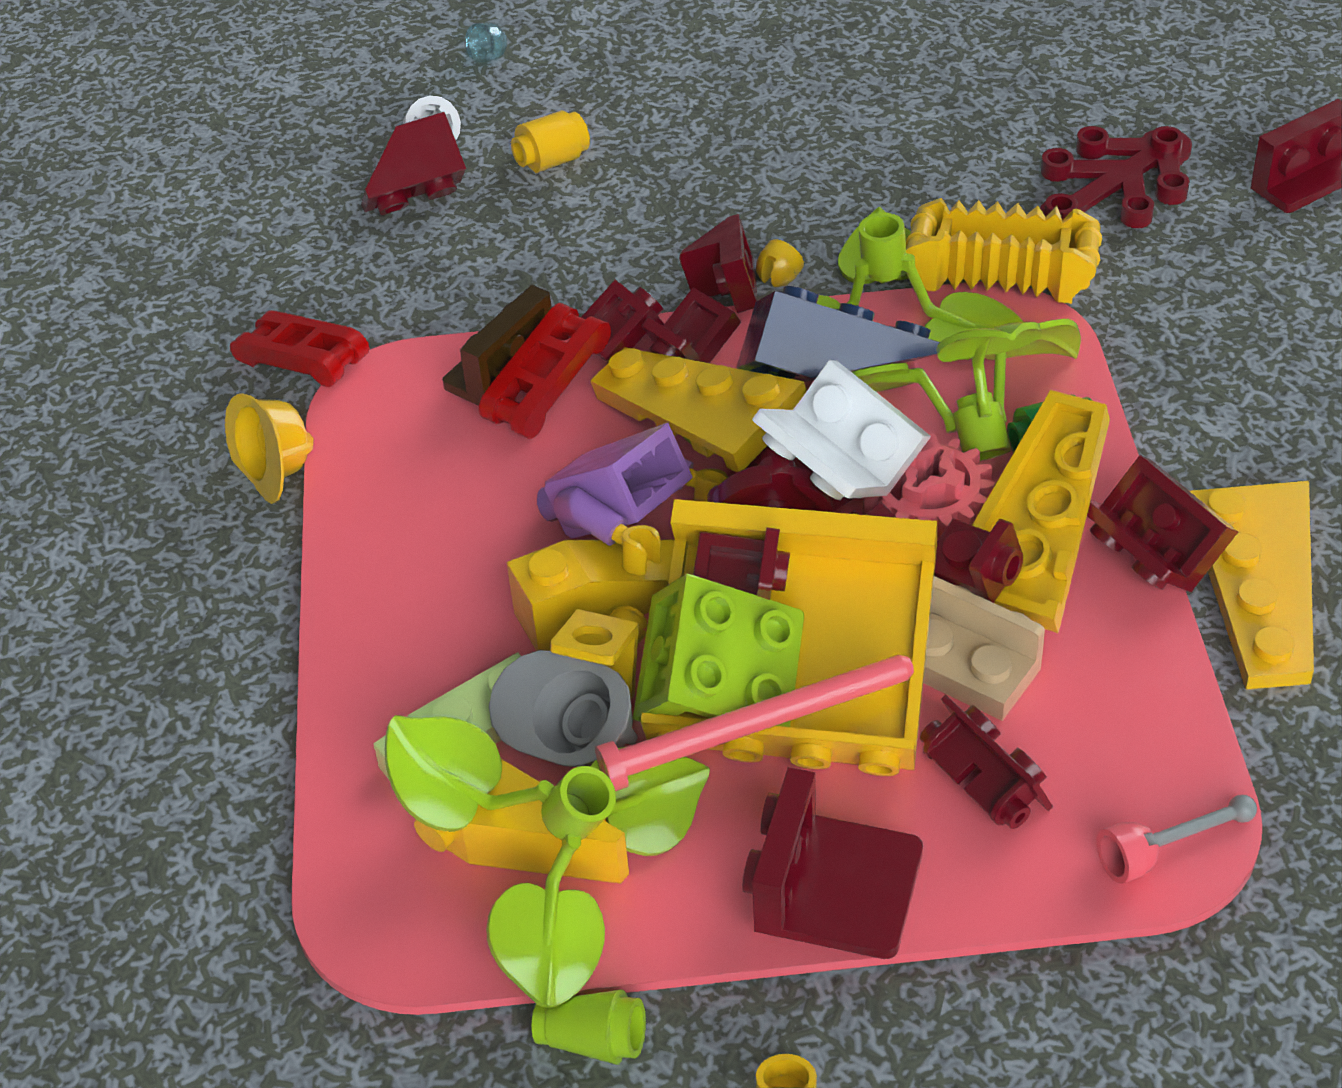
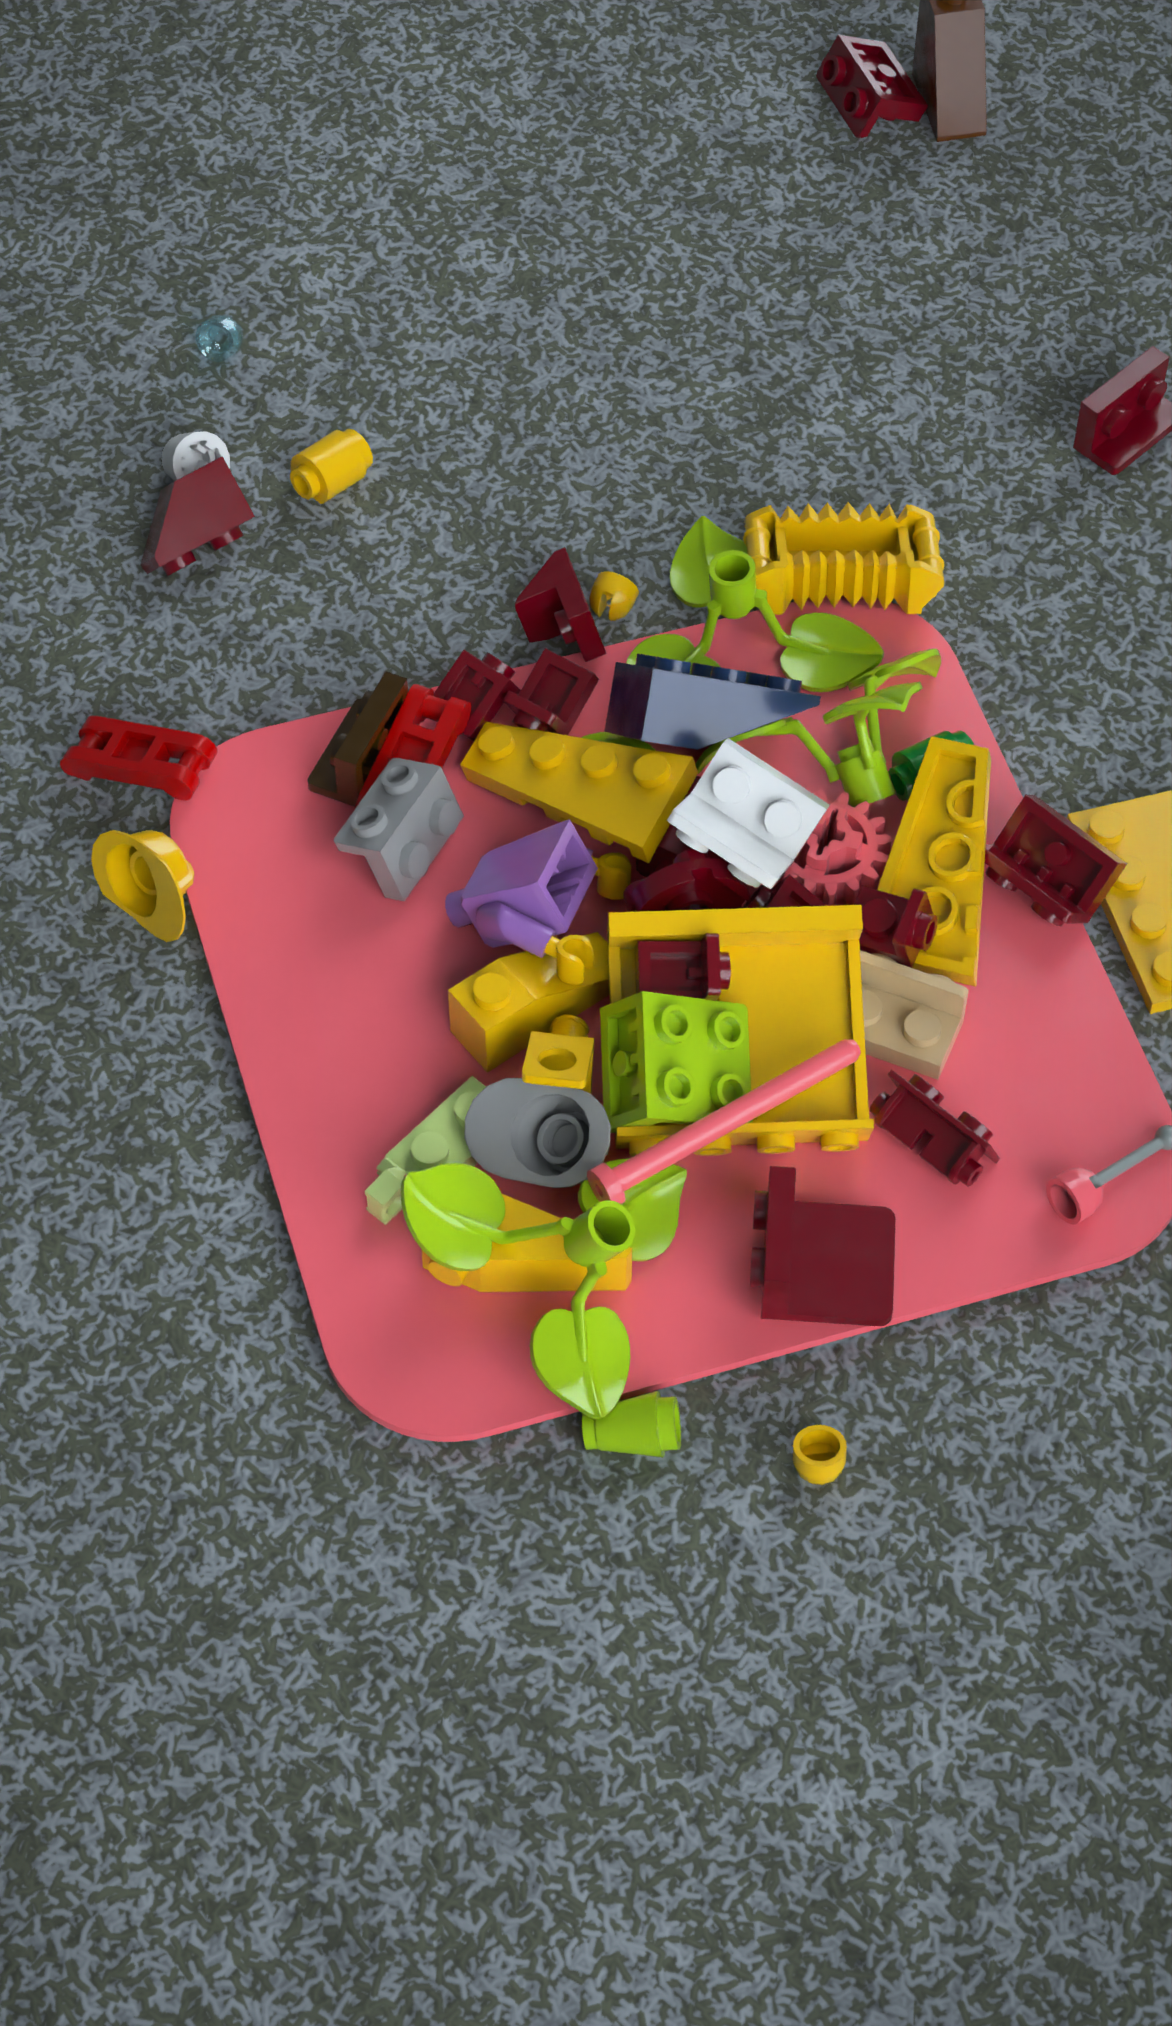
camera: 15 degrees left, 10 degrees up
dark red plant [1040,126,1192,228] -> none
none -> light grey bracket [334,758,464,901]

